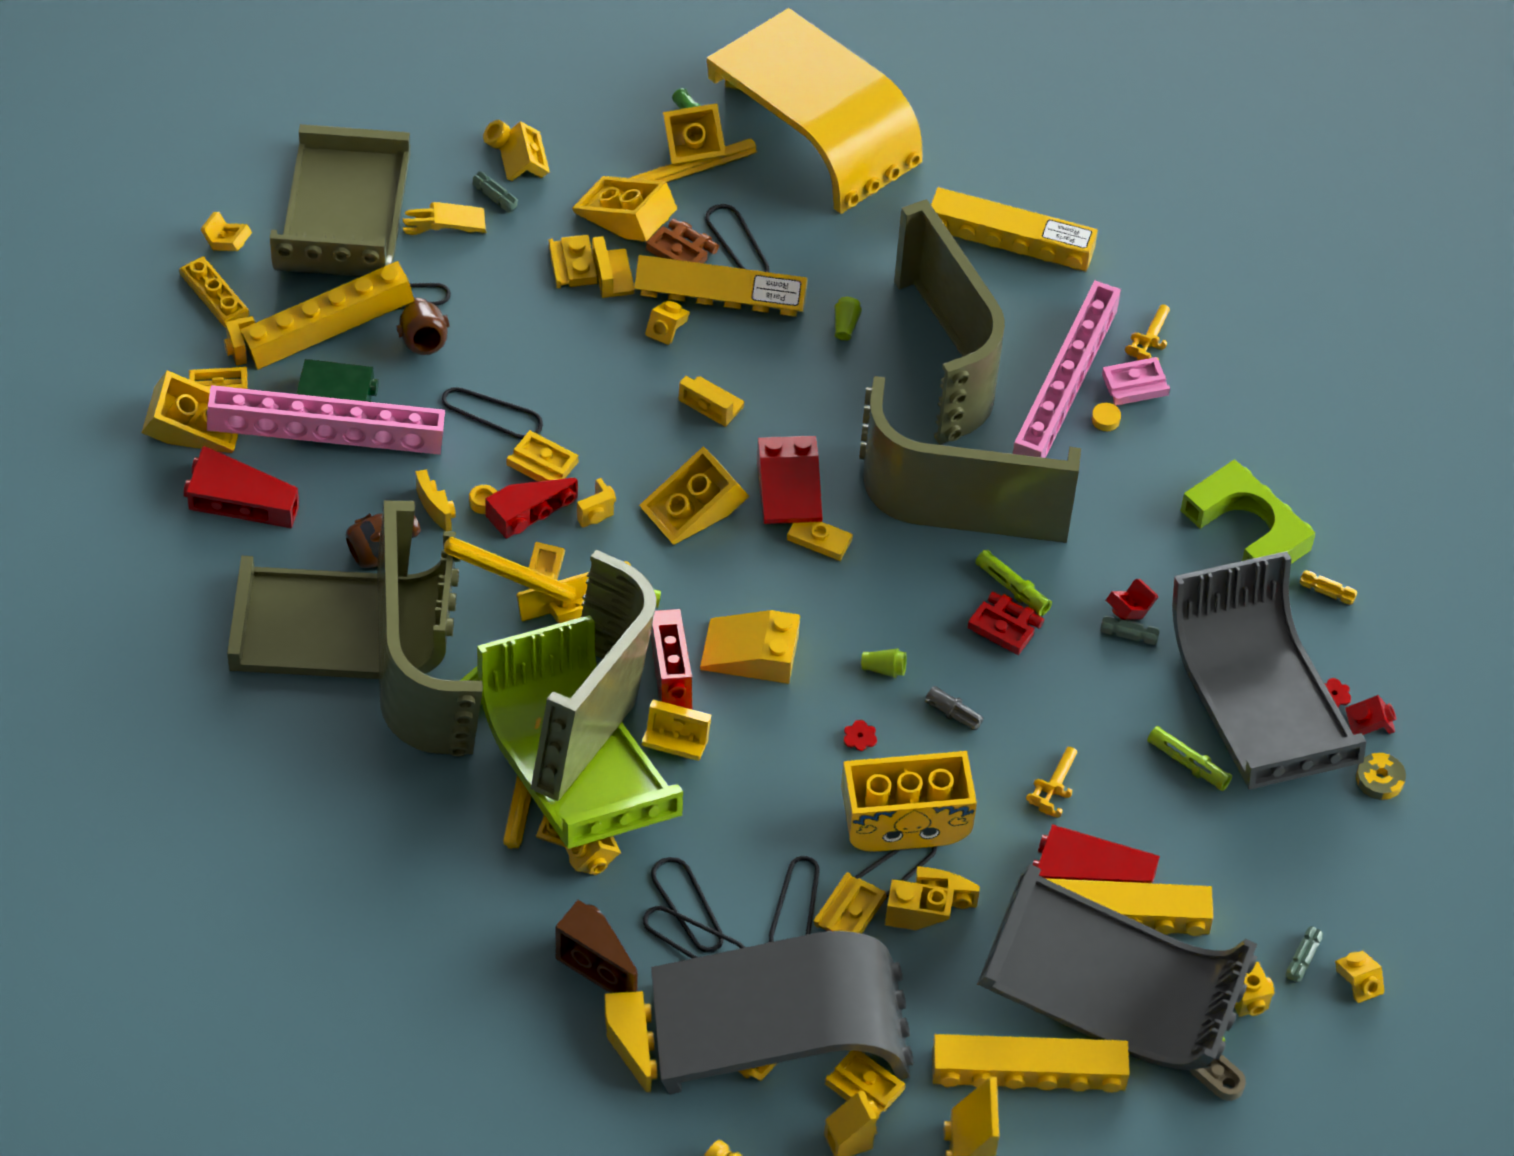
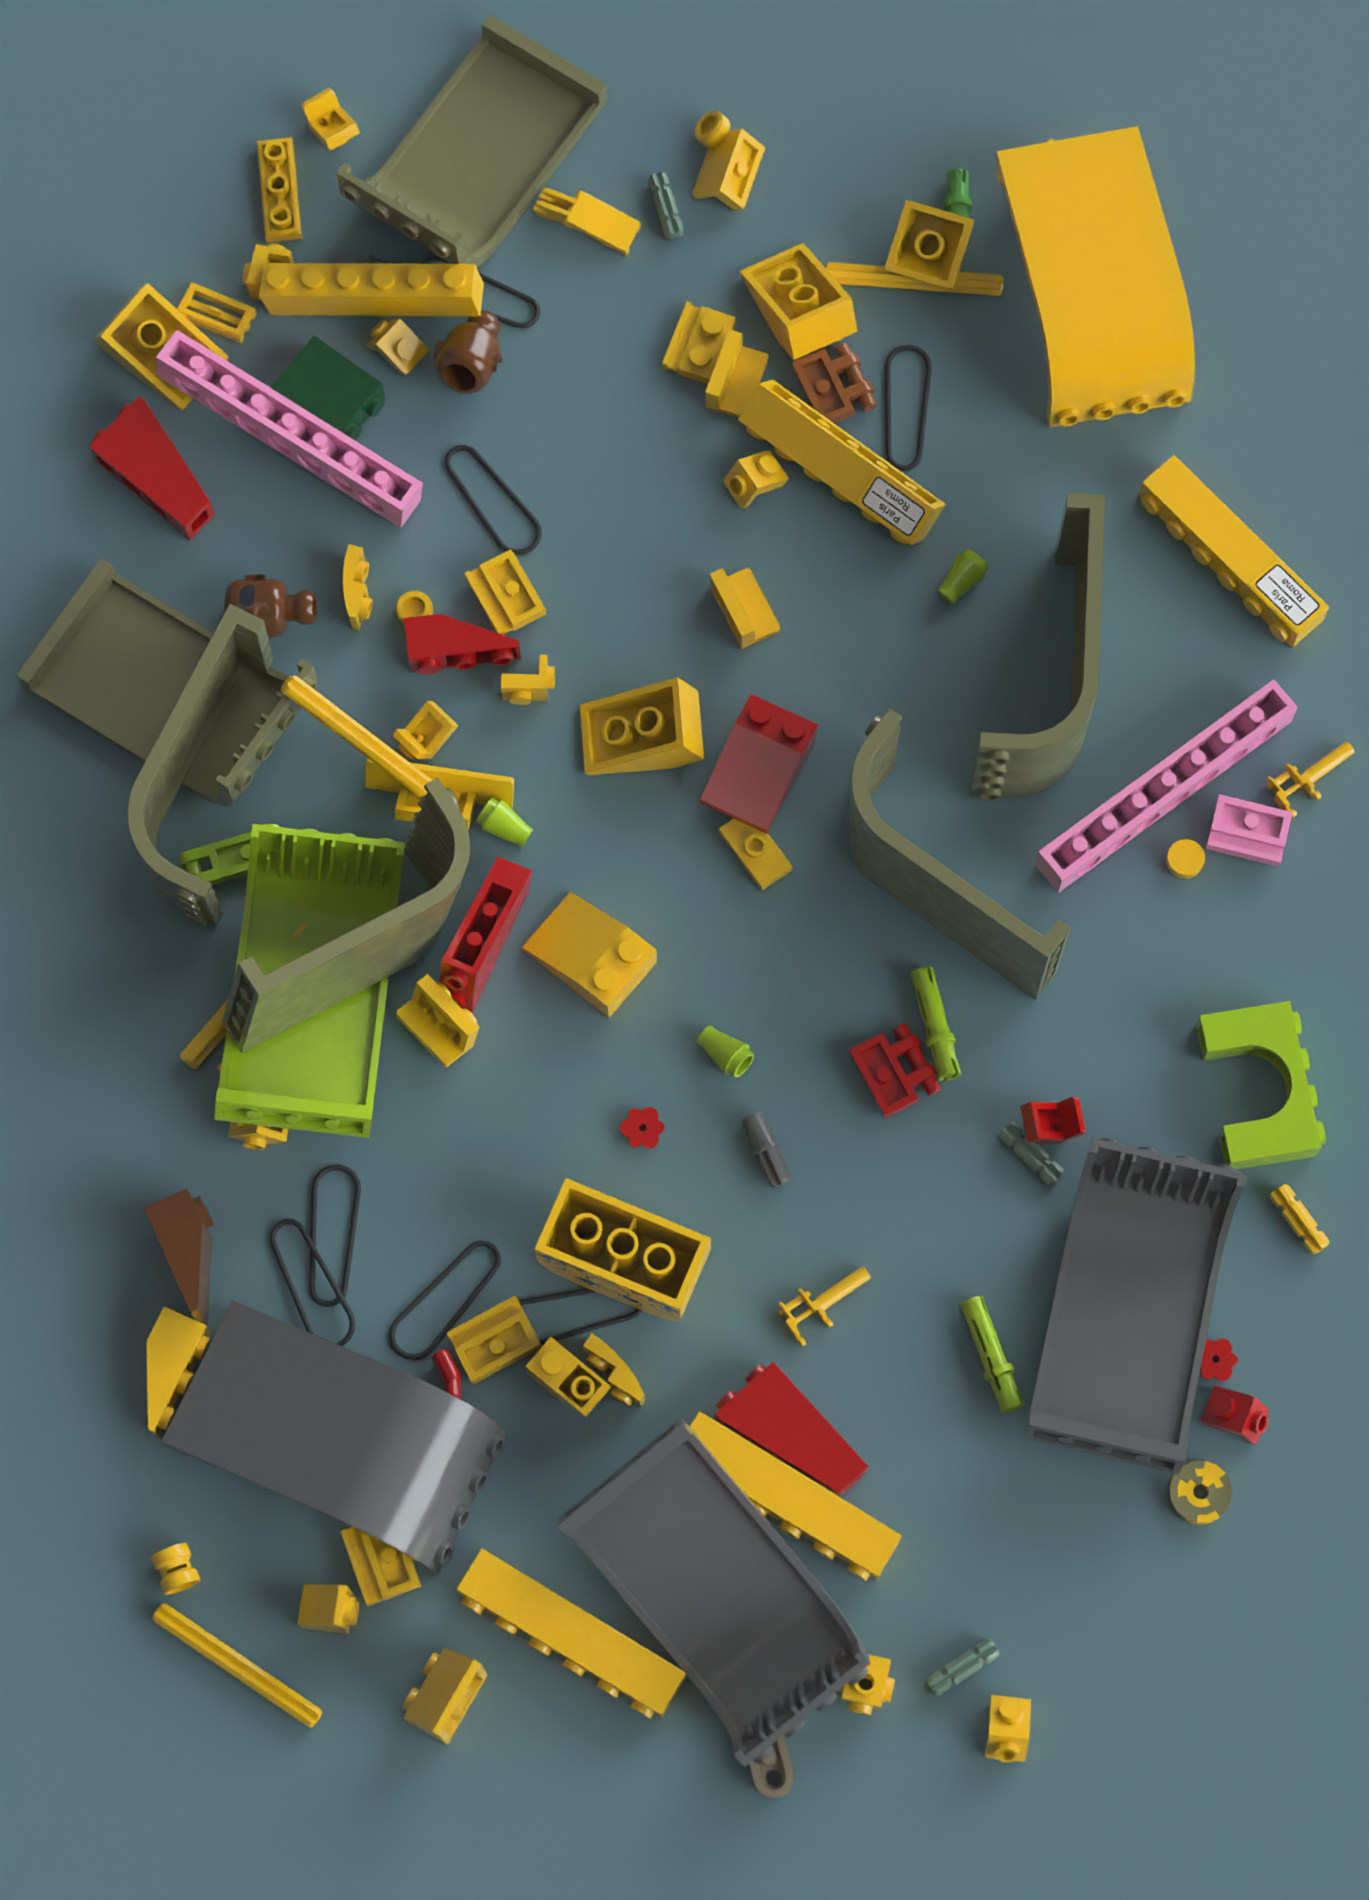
camera: 35 degrees right, 20 degrees up
none -> yellow bracket [366,318,429,376]

